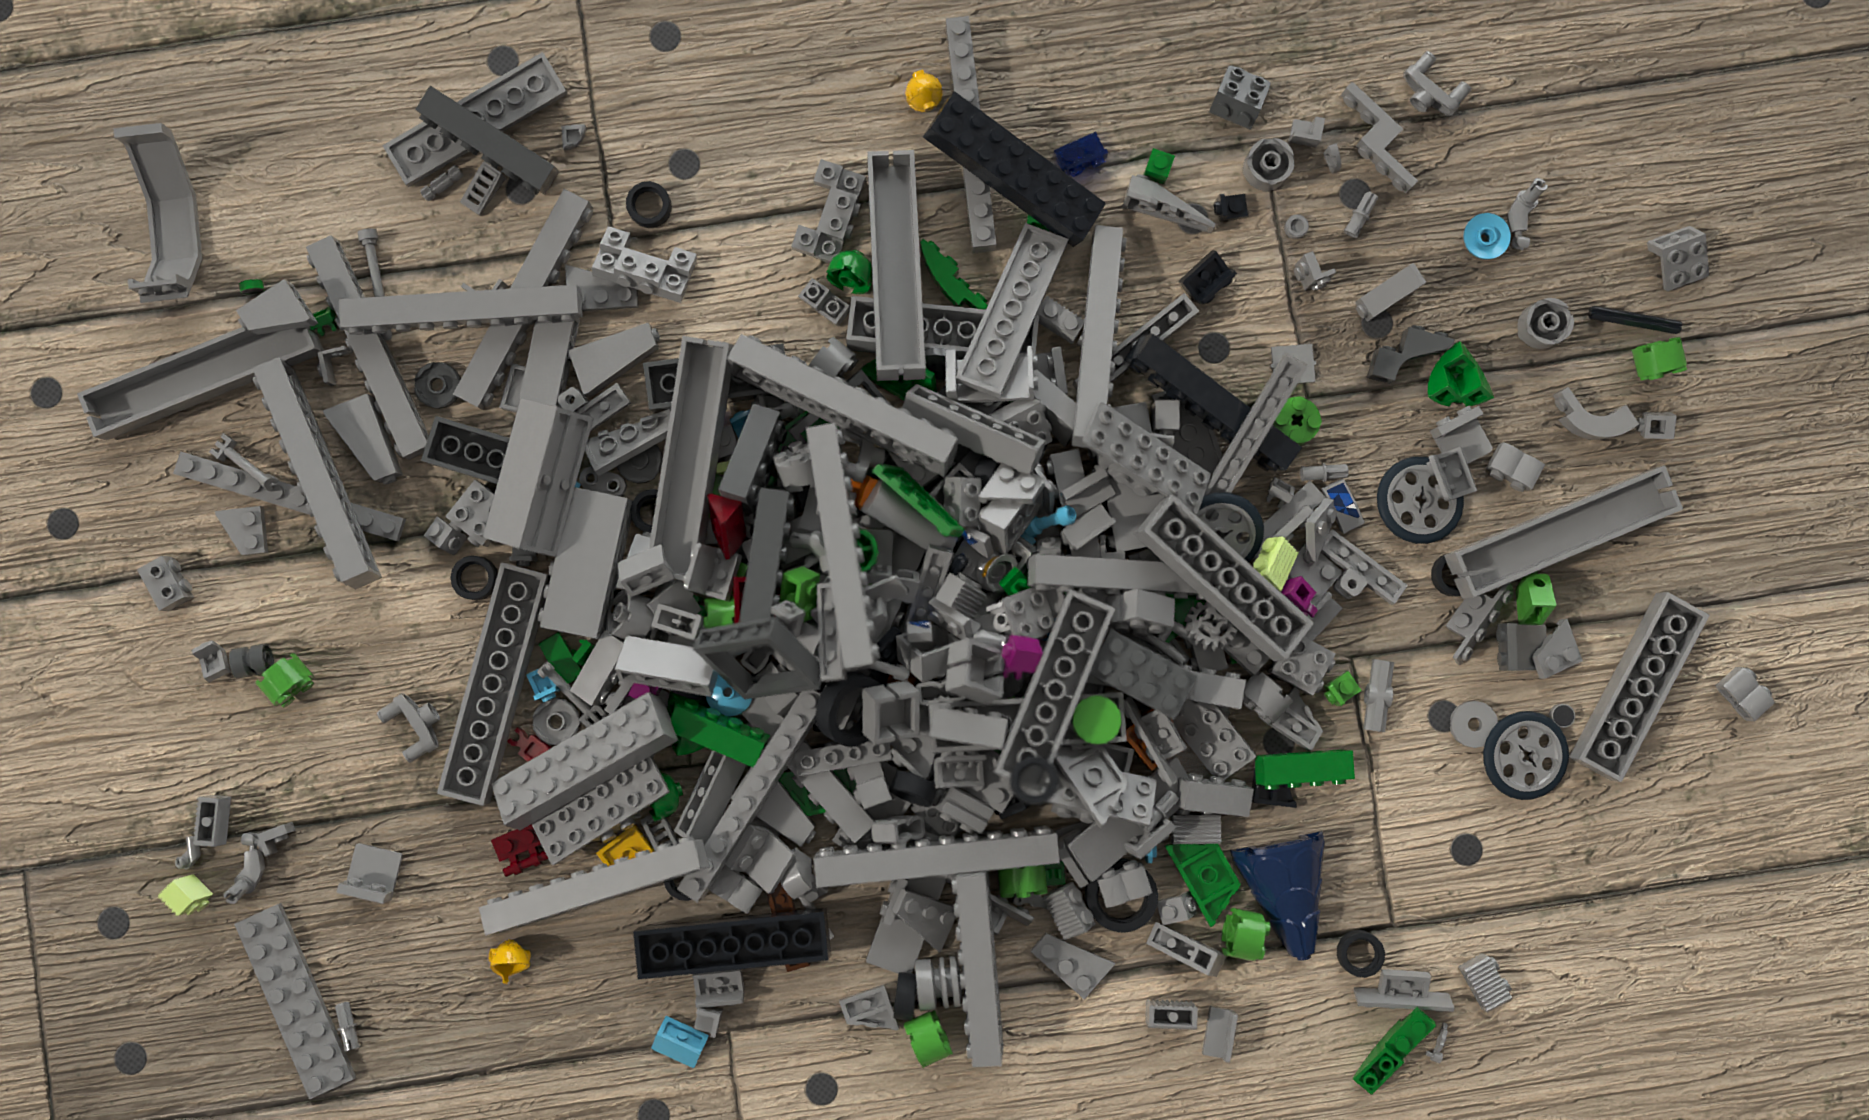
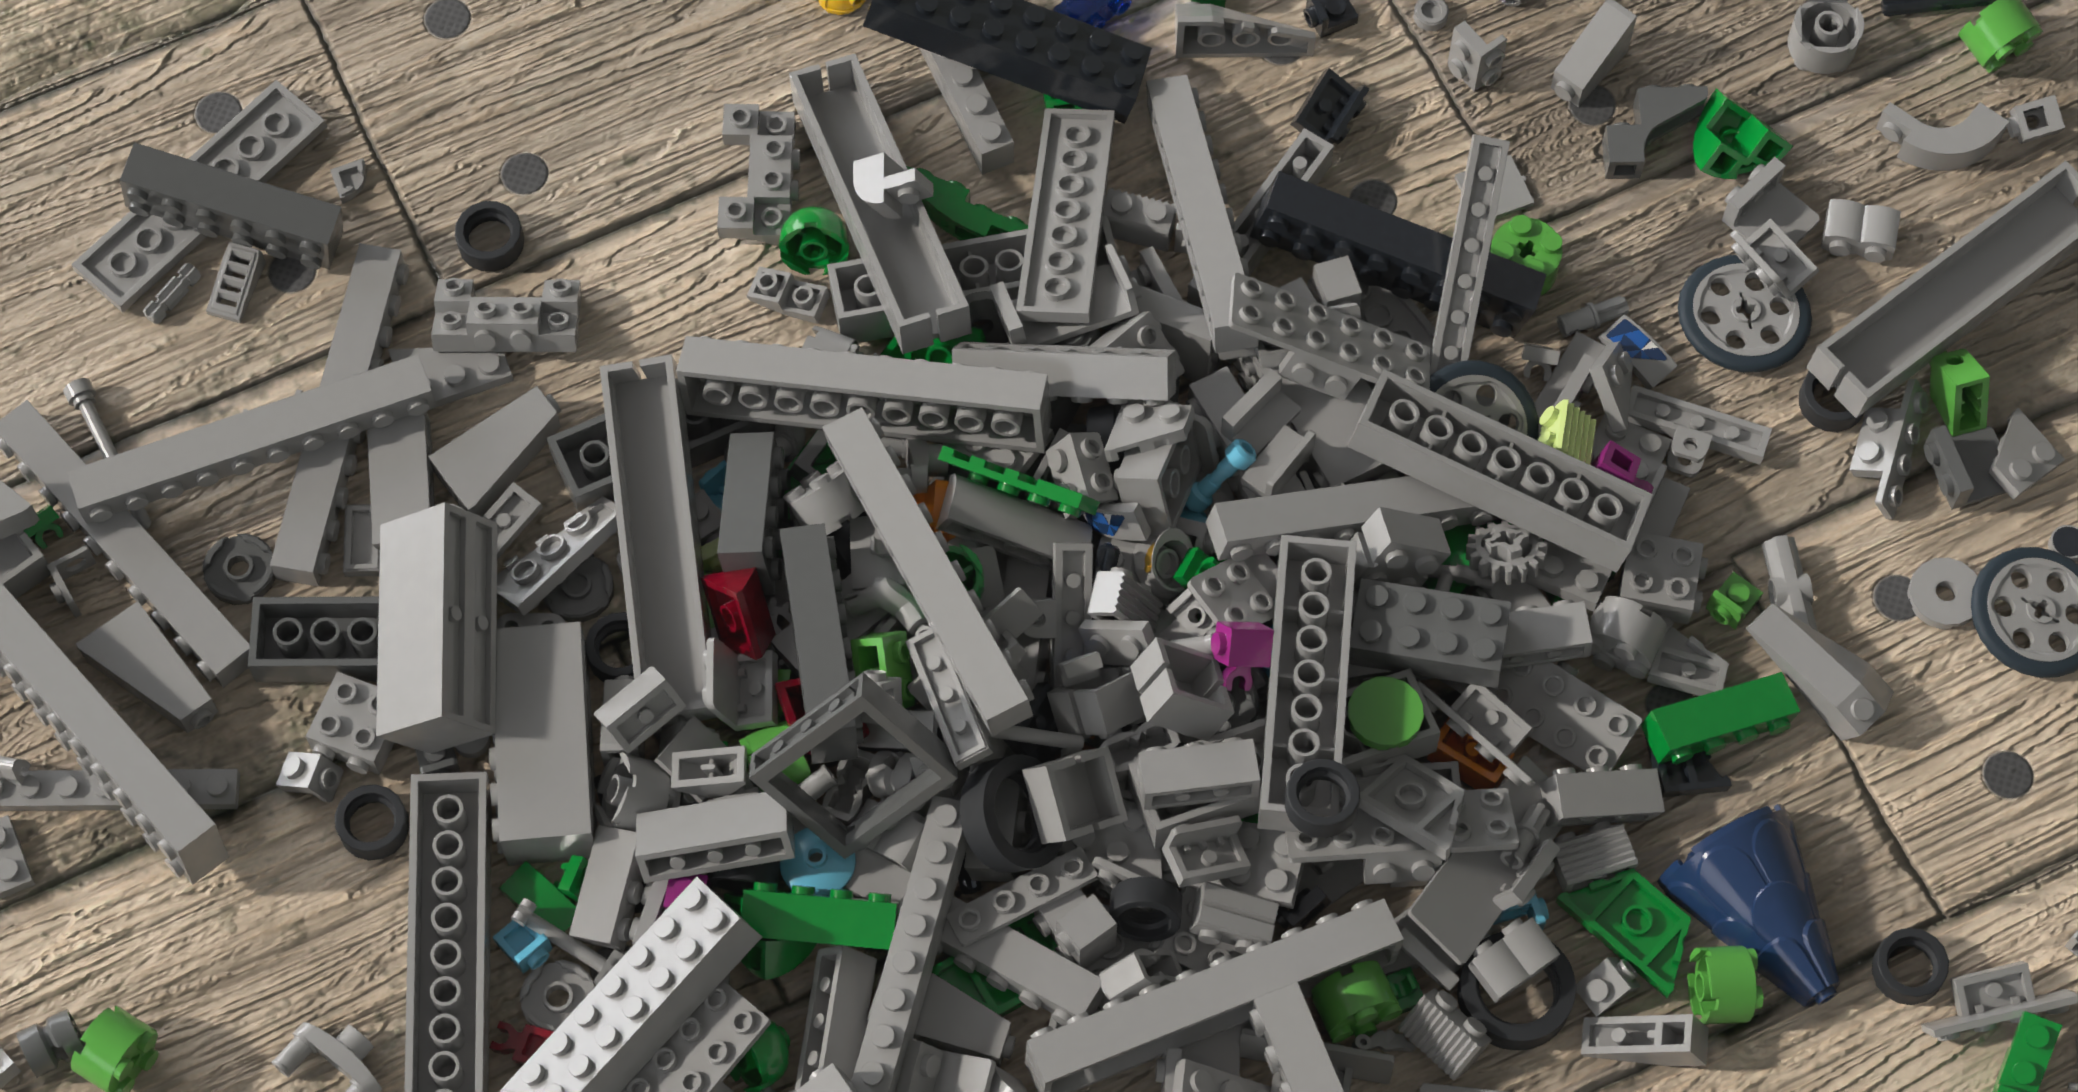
camera: 15 degrees left, 20 degrees down
none -> light grey brick [853,152,933,219]
none -> light grey wedge [1746,604,1894,741]

